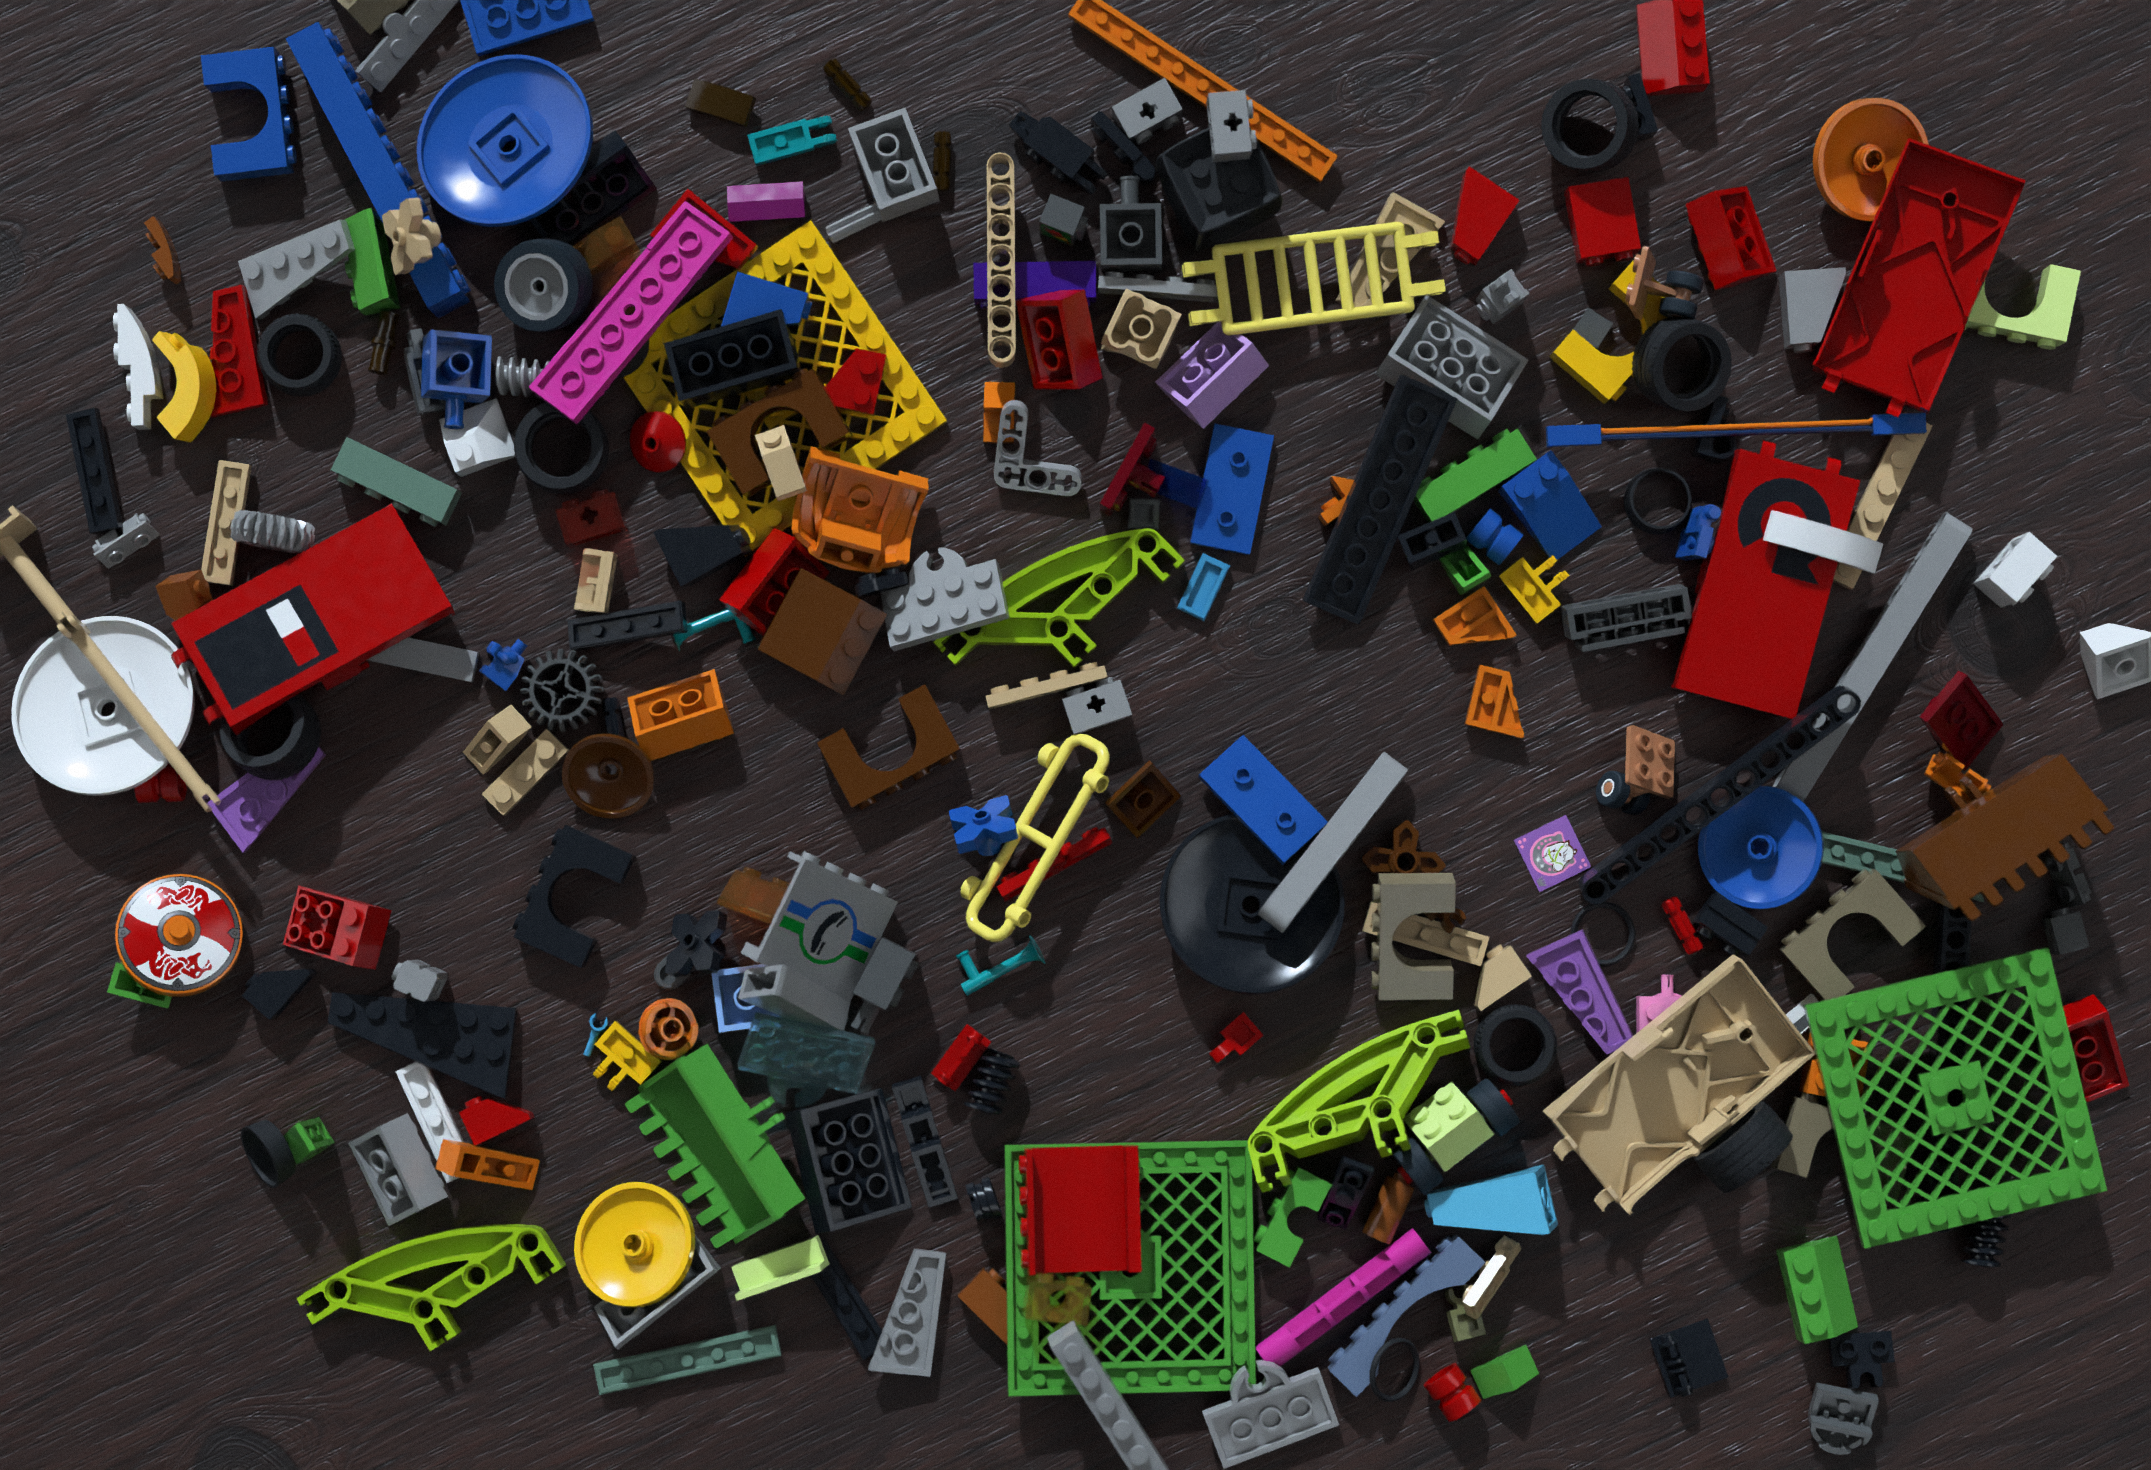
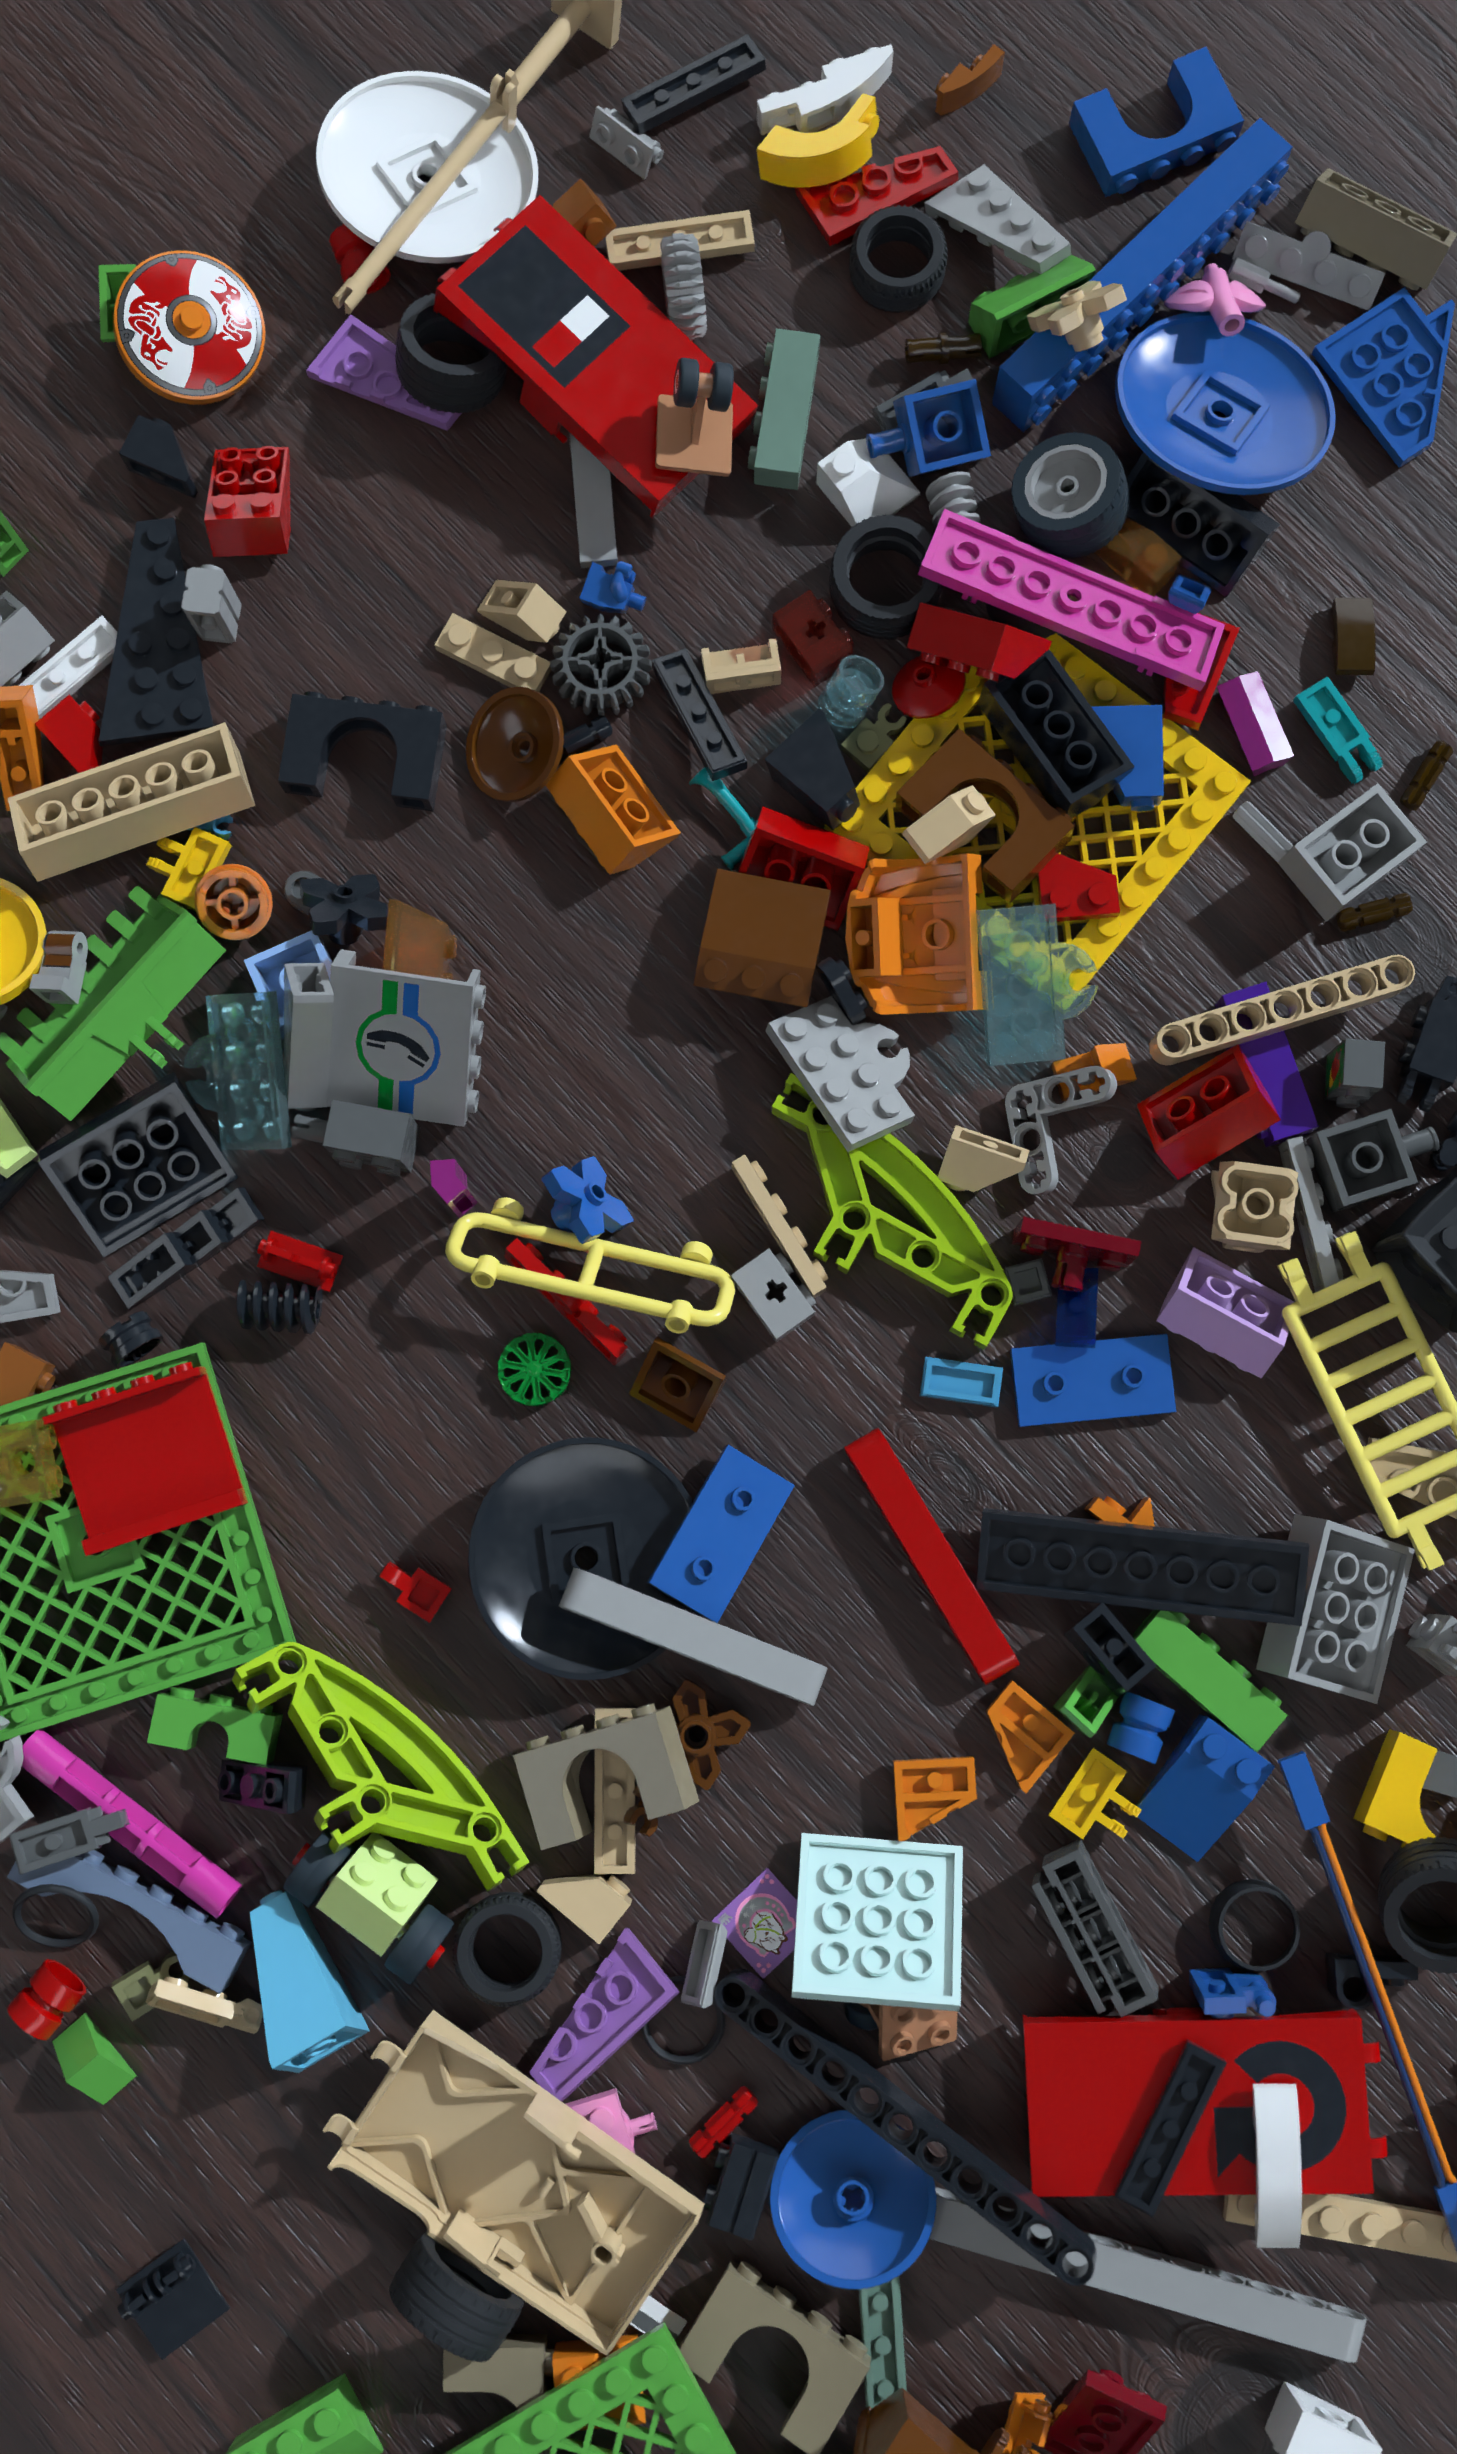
camera: 80 degrees right, 5 degrees down
reddish brown arch [817,684,961,810] -> none
teal piece [956,936,1046,996] -> none
dark orange brick [1362,1172,1415,1245] -> none
none -> tan brick [8,723,255,882]
none -> dark grey hinge [9,1806,130,1874]
none -> light grey leg [29,930,88,1005]
none -> magenta piece [430,1159,478,1218]
none -> green wheel [498,1333,571,1406]
none -> nougat plate [655,358,734,477]
none -> light grey tile [681,1920,728,2008]
none -> light aqua plate [792,1833,963,2012]
none -> clear light blue wheel [818,655,884,728]
none -> olive plate [840,703,907,773]
none -> red beam [844,1427,1020,1685]
none -> red slope [907,602,1052,682]
none -> tan slope [938,1125,1030,1192]
none -> clear light blue plate [976,904,1098,1066]
none -> black tile [1113,2039,1227,2218]
none -> bright pink plant [1164,263,1266,337]
none -> blue tile [1168,574,1212,614]
none -> light grey axle [1227,257,1301,304]

